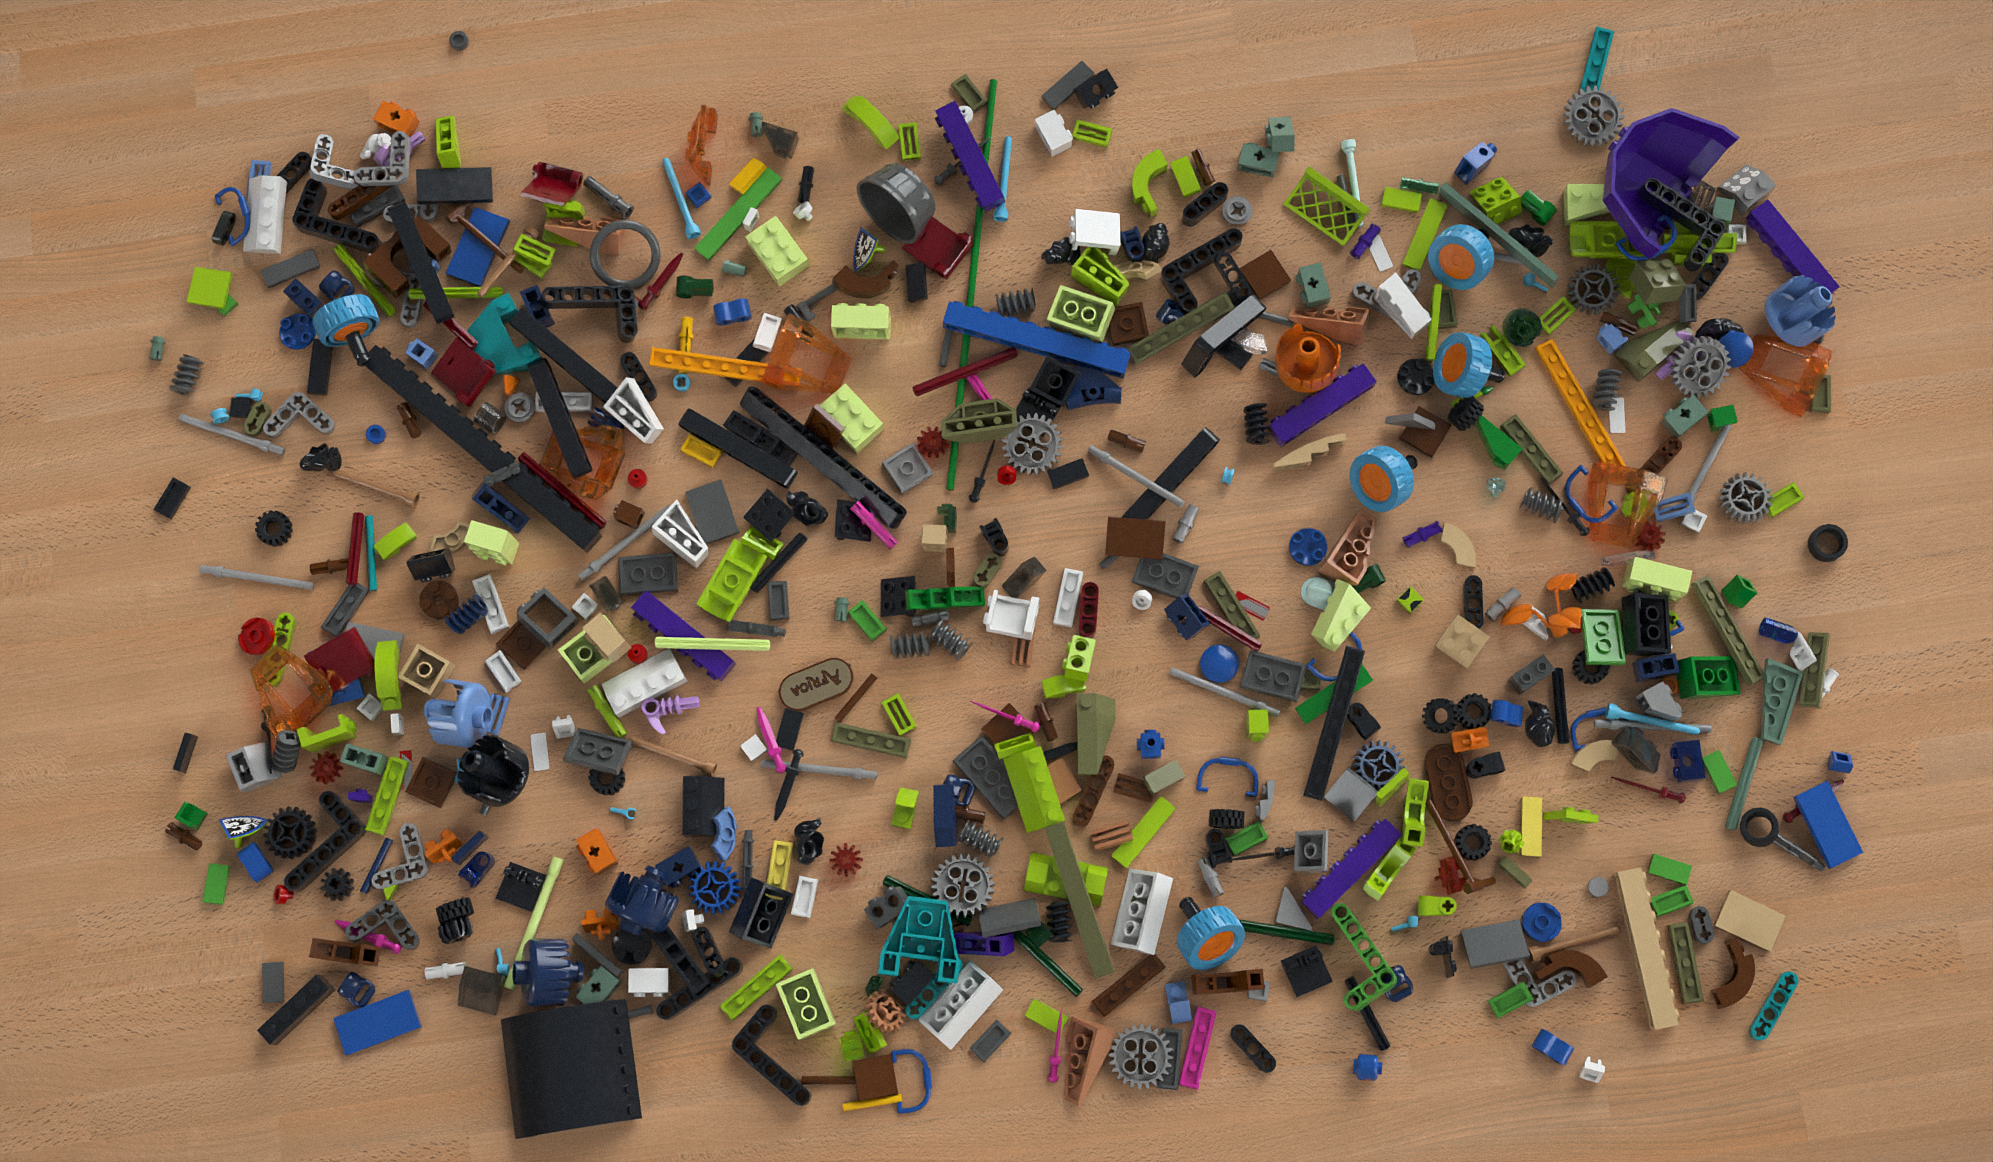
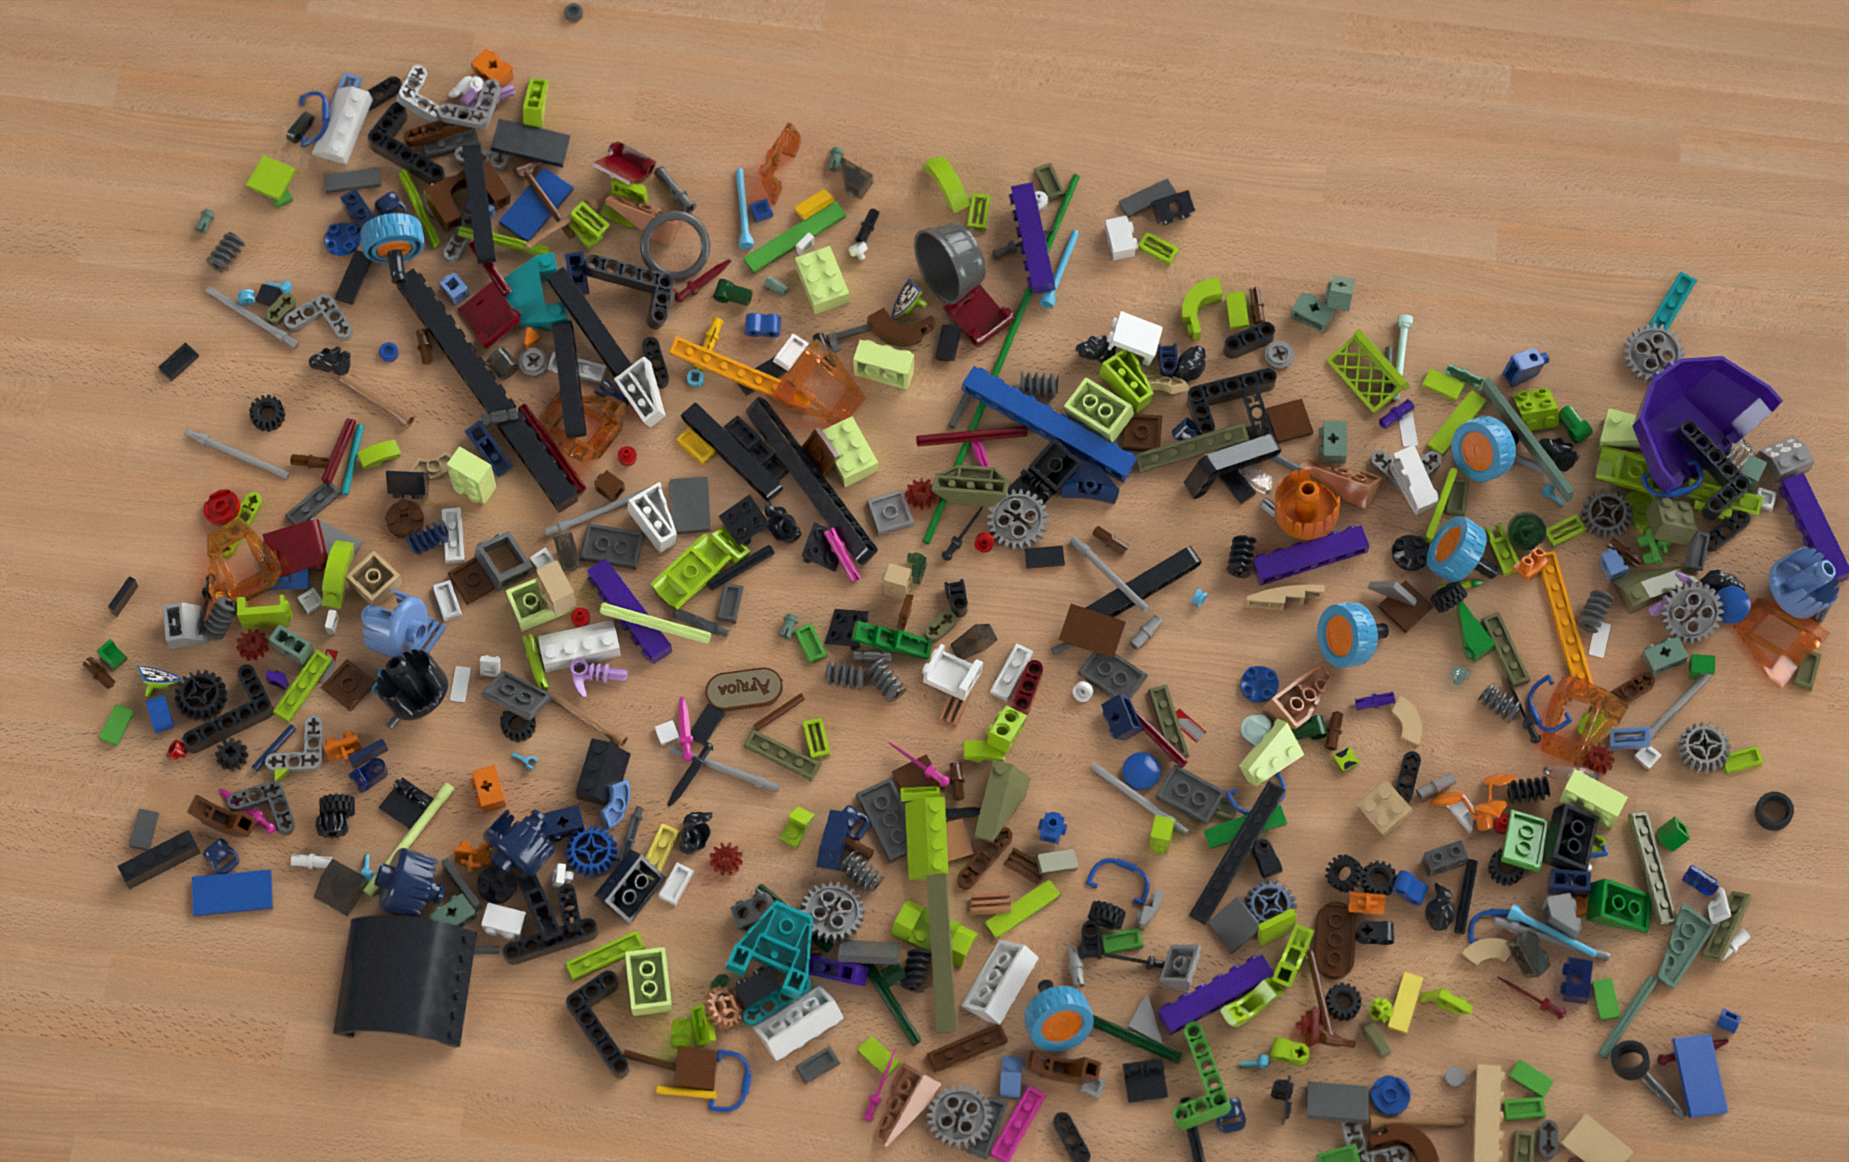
camera: 10 degrees right, 10 degrees down
none -> reddish brown axle [1325,711,1344,750]
none -> orange hips [1512,547,1549,581]

